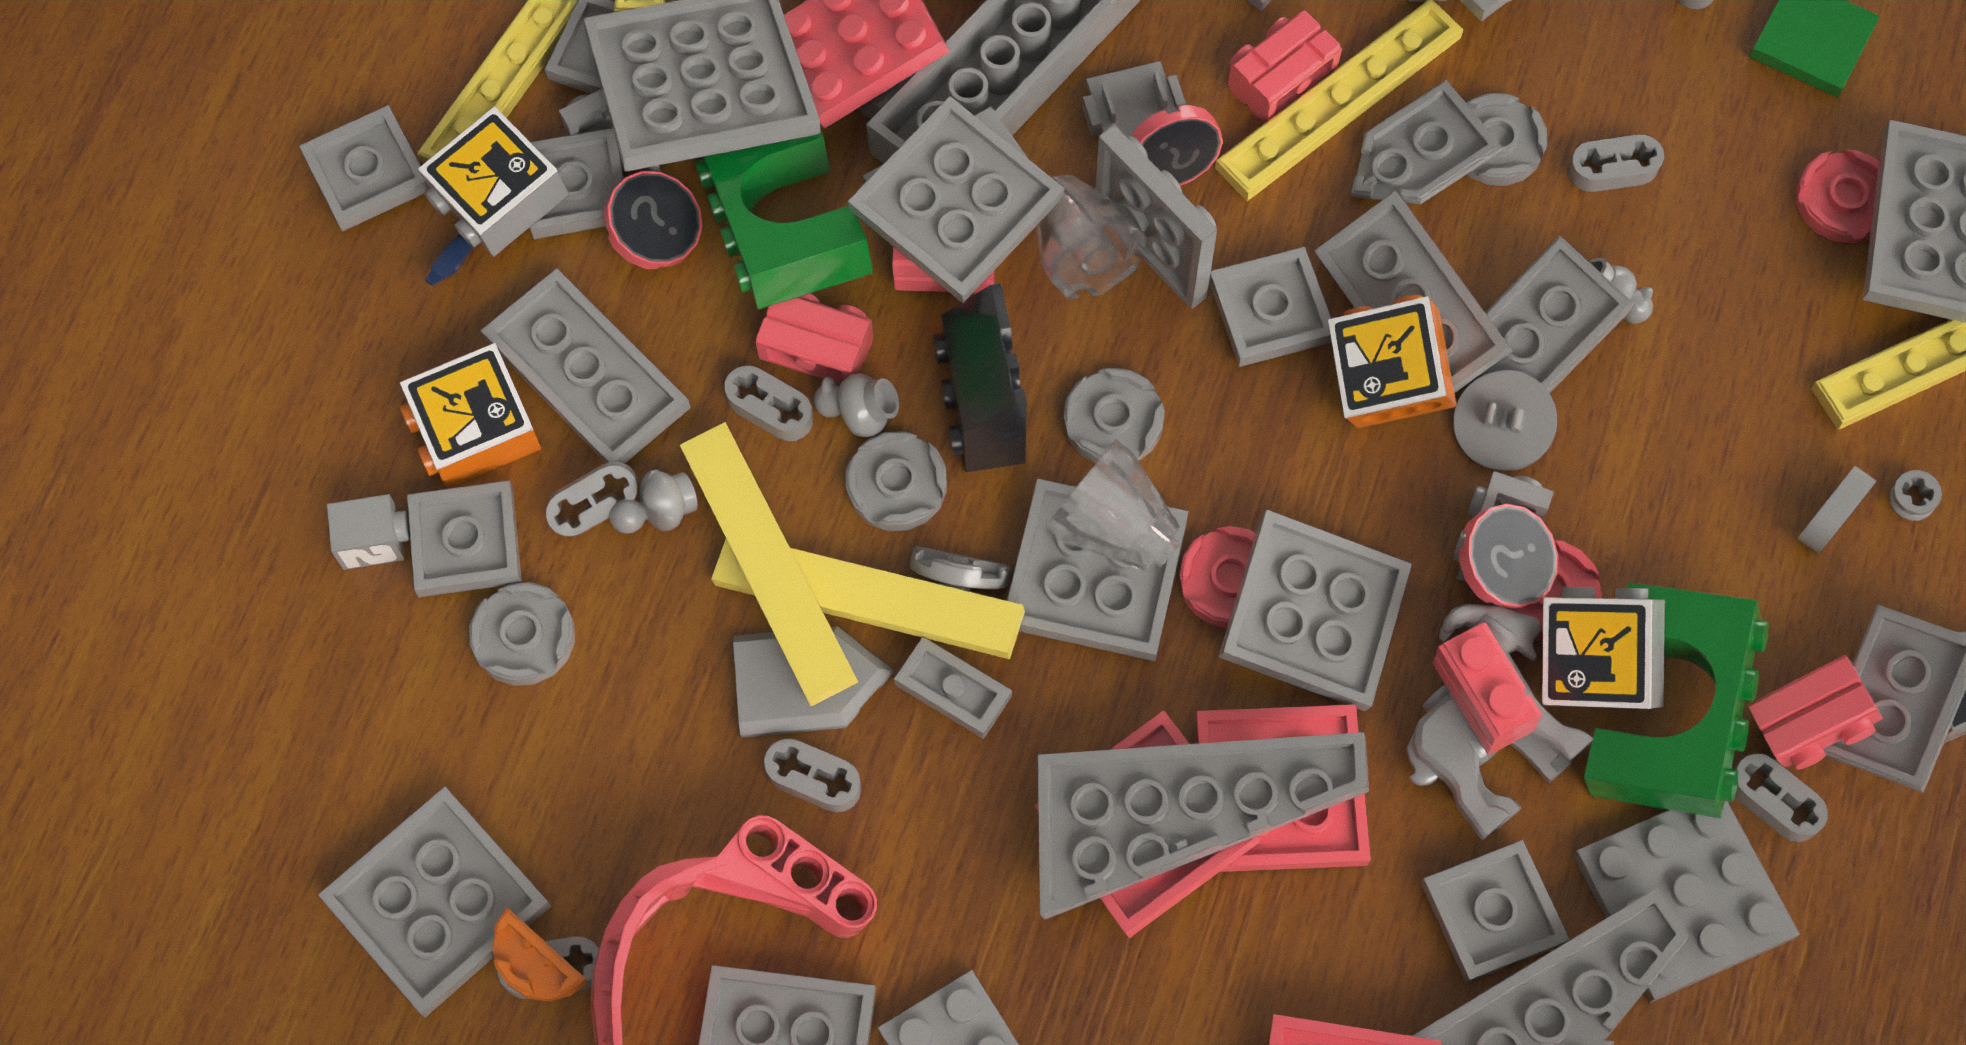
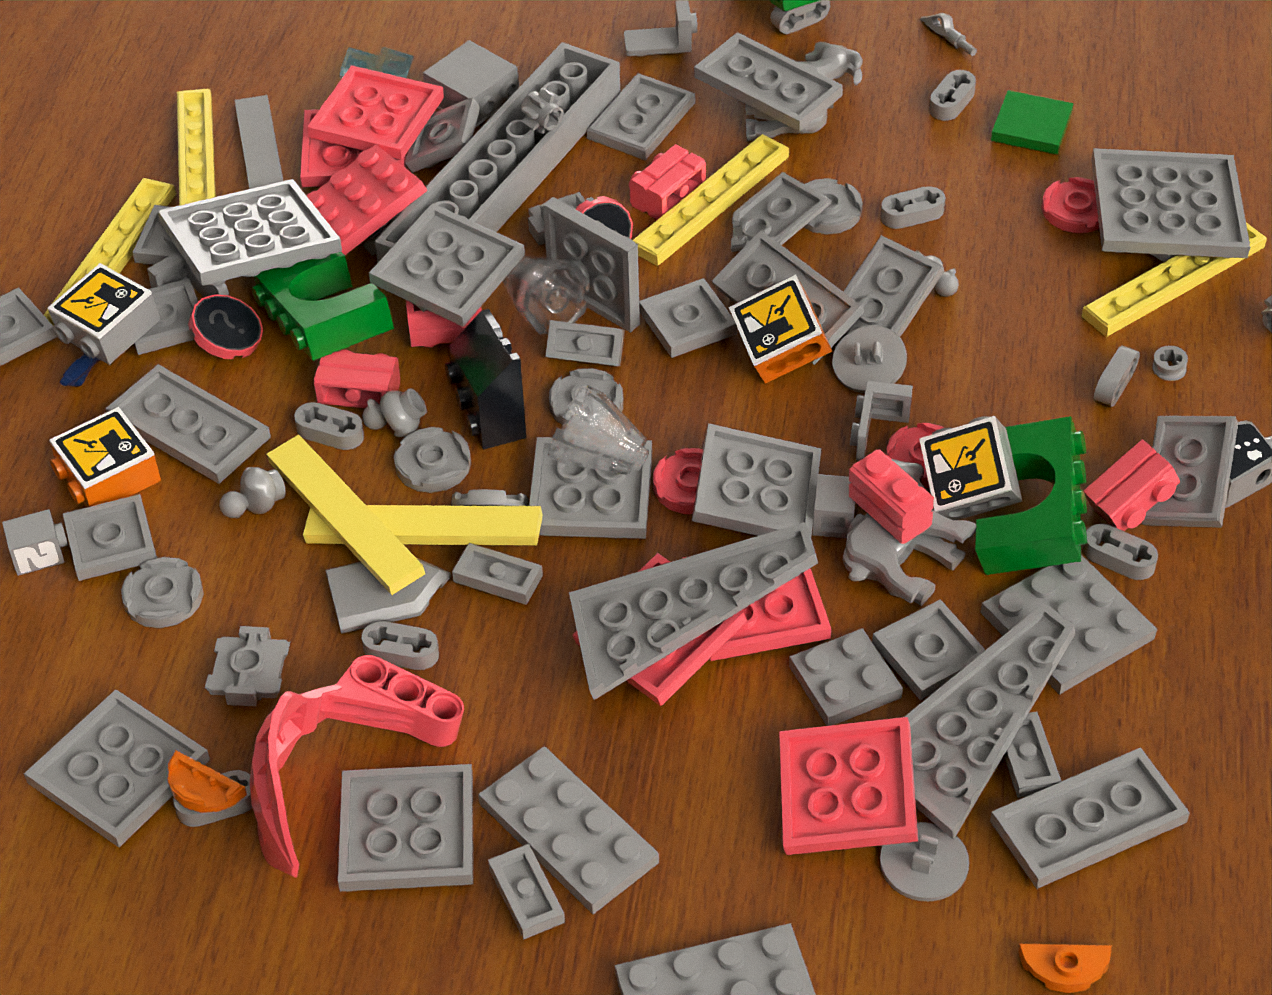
camera: 10 degrees left, 20 degrees down
light grey beam [546,461,638,536] -> none
tile [1459,504,1558,610] -> none
none -> light grey piece [205,626,290,706]
none -> light grey plate [546,320,625,366]
none -> light grey plate [789,628,903,726]
none -> light grey panel [812,474,855,538]

